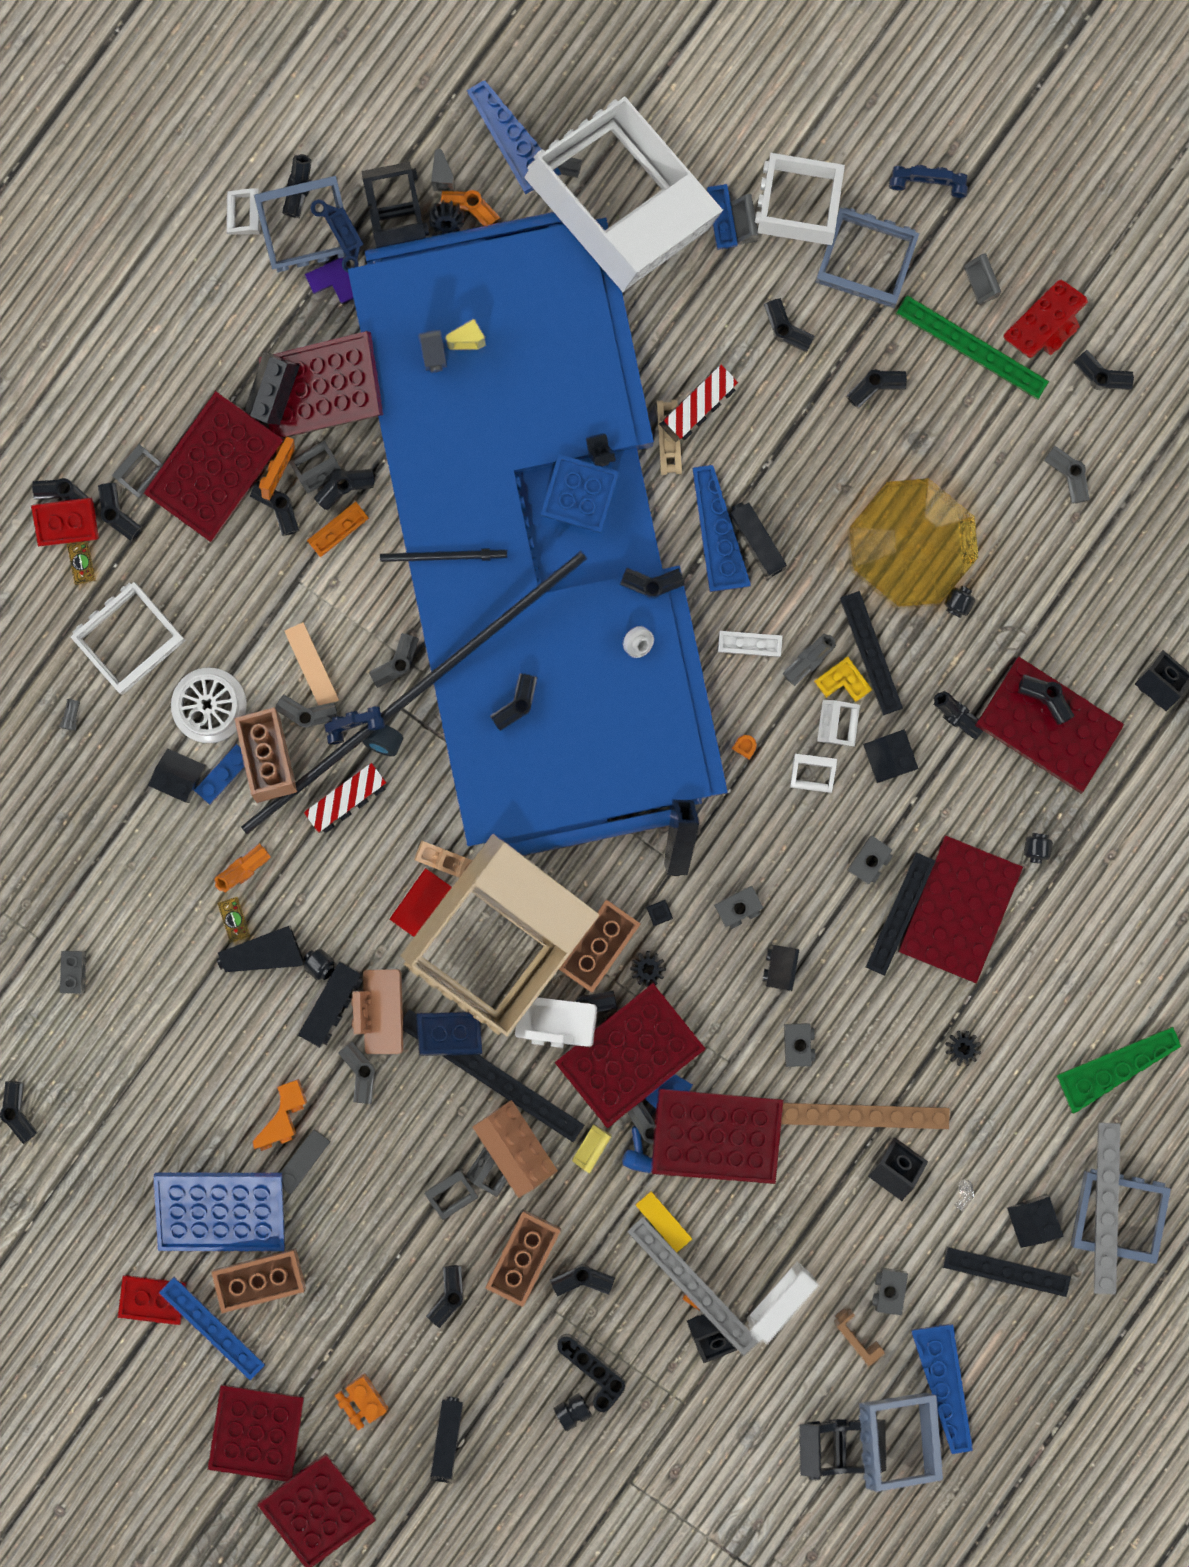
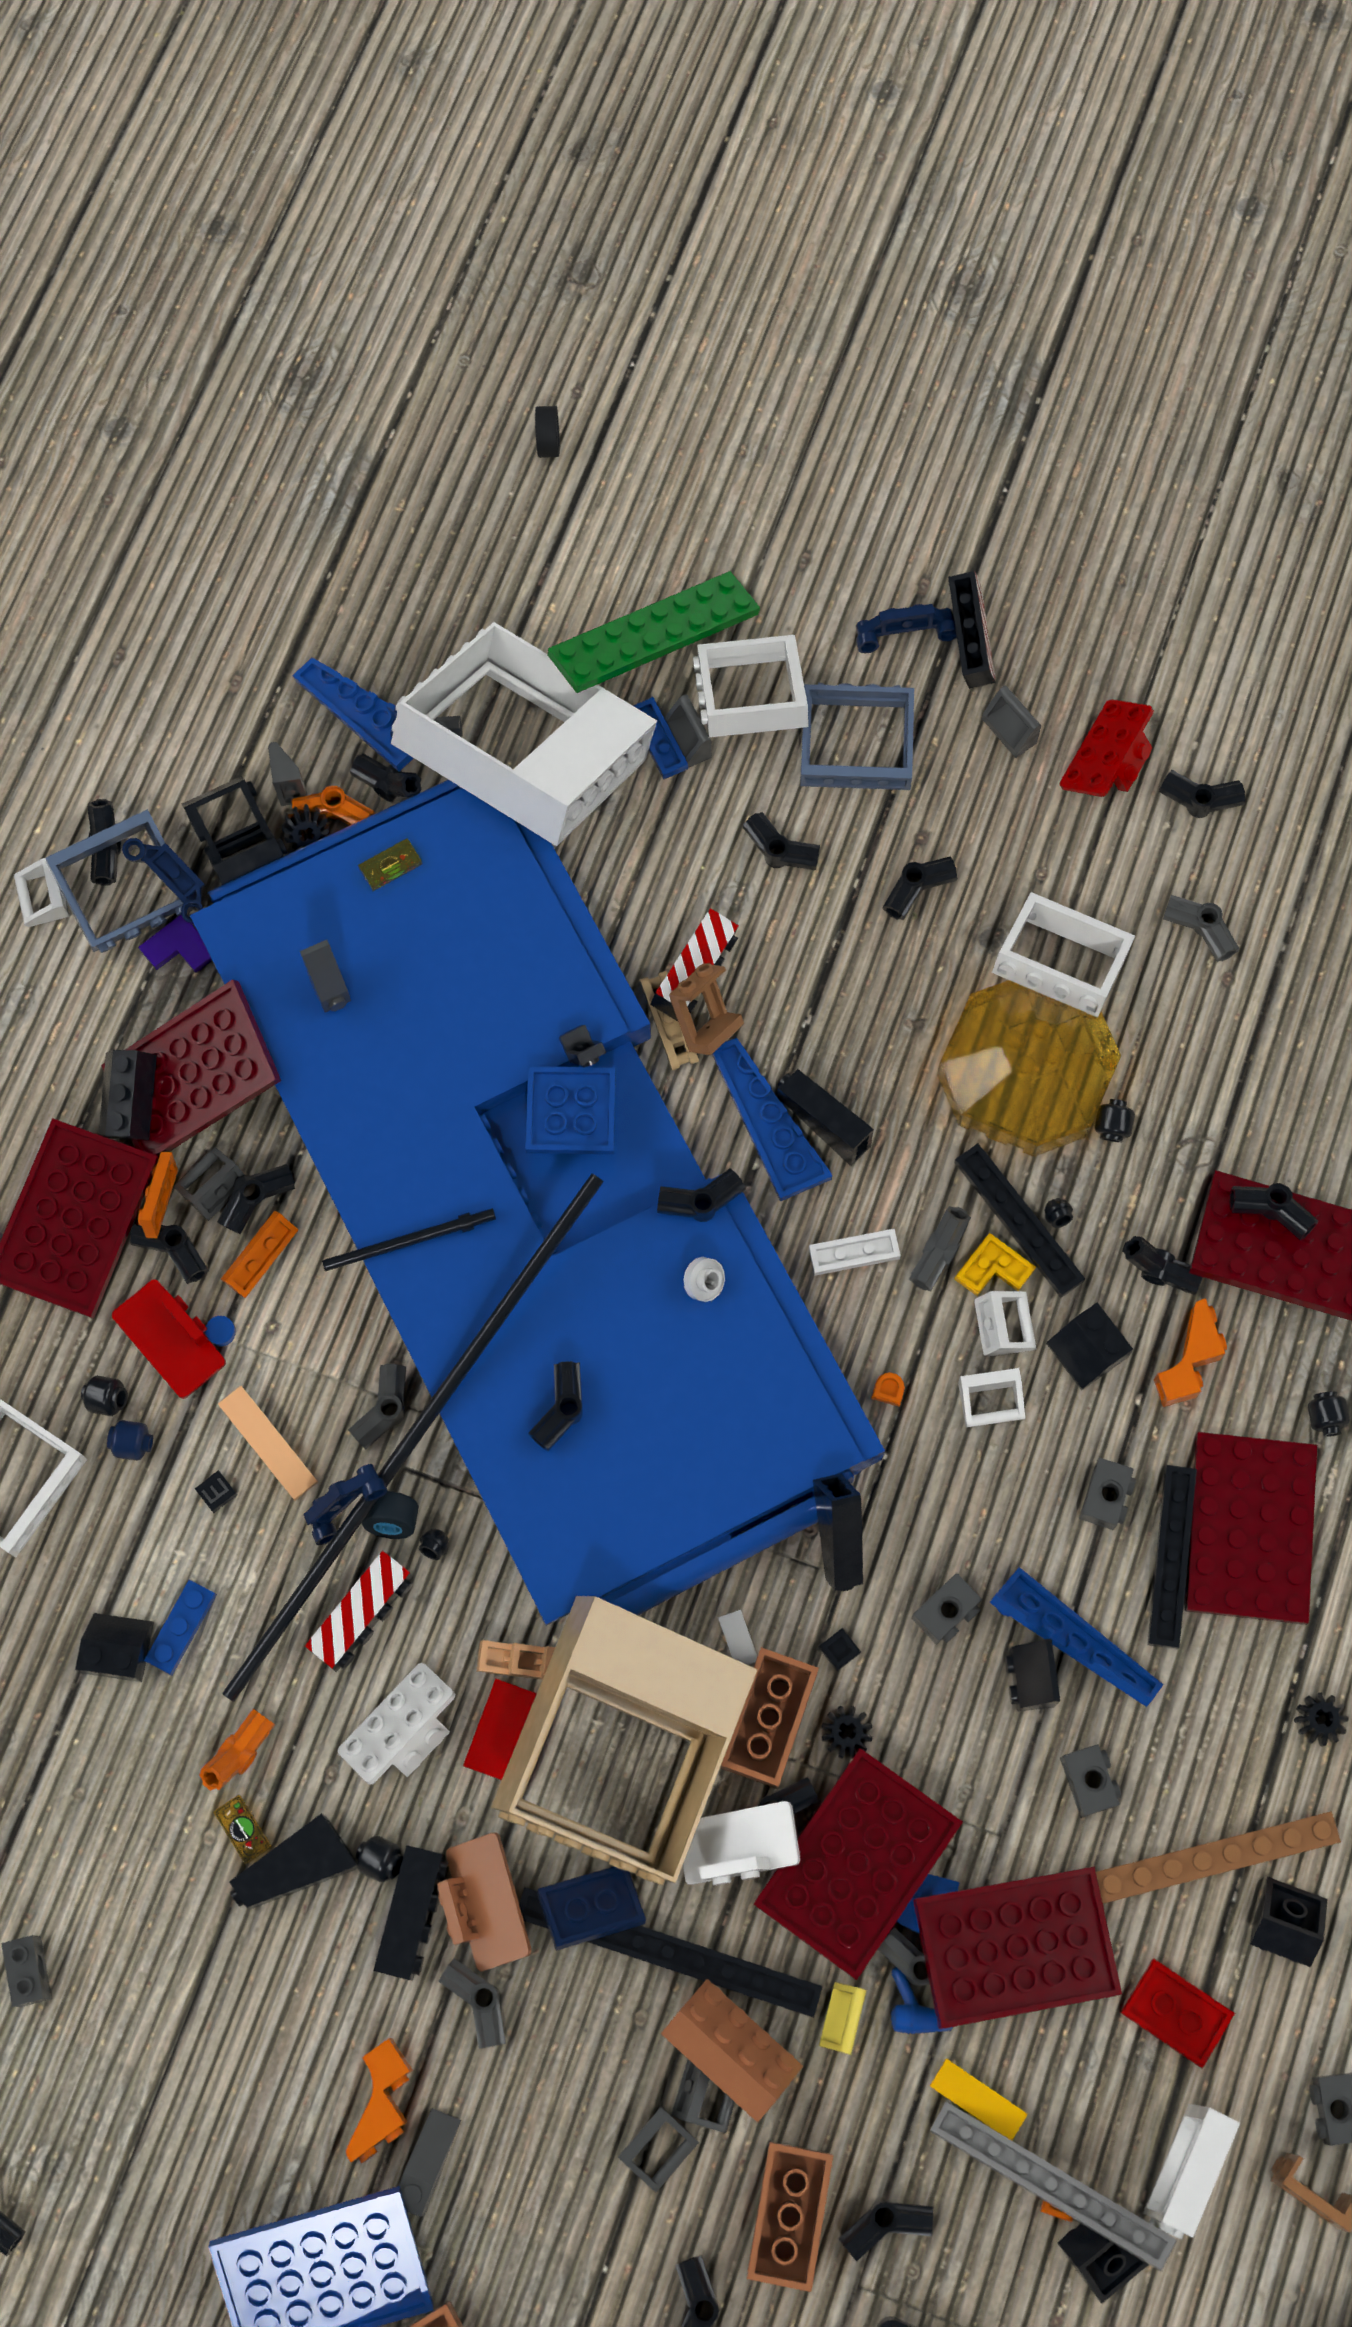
camera: 15 degrees left, 15 degrees down
white piece [171,668,247,743] -> none
nougat brick [234,707,297,803] -> none
dark grey piece [275,694,338,728] -> none
light yellow tile [446,319,486,350] -> none
green tile [896,295,1050,400] -> none
none -> black head [81,1375,128,1416]
none -> dark blue head [107,1420,153,1461]
none -> red bracket [112,1279,226,1399]
none -> black tile [195,1470,238,1513]
none -> blue tile [205,1316,236,1346]
none -> white bracket [338,1663,455,1785]
none -> black piece [350,753,422,802]
none -> clear yellow tile [358,838,422,891]
none -> black plate [419,1529,449,1560]
none -> green plate [547,571,760,693]
none -> medium nougat panel [669,963,744,1055]
none -> white sticker [718,1610,757,1665]
none -> black brick [948,571,996,689]
none -> blue wing [990,1567,1164,1707]
none -> white window [992,892,1135,1017]
none -> black plate [1044,1198,1073,1228]
none -> red tile [1120,1958,1235,2069]
none -> orange arch [1154,1298,1227,1407]

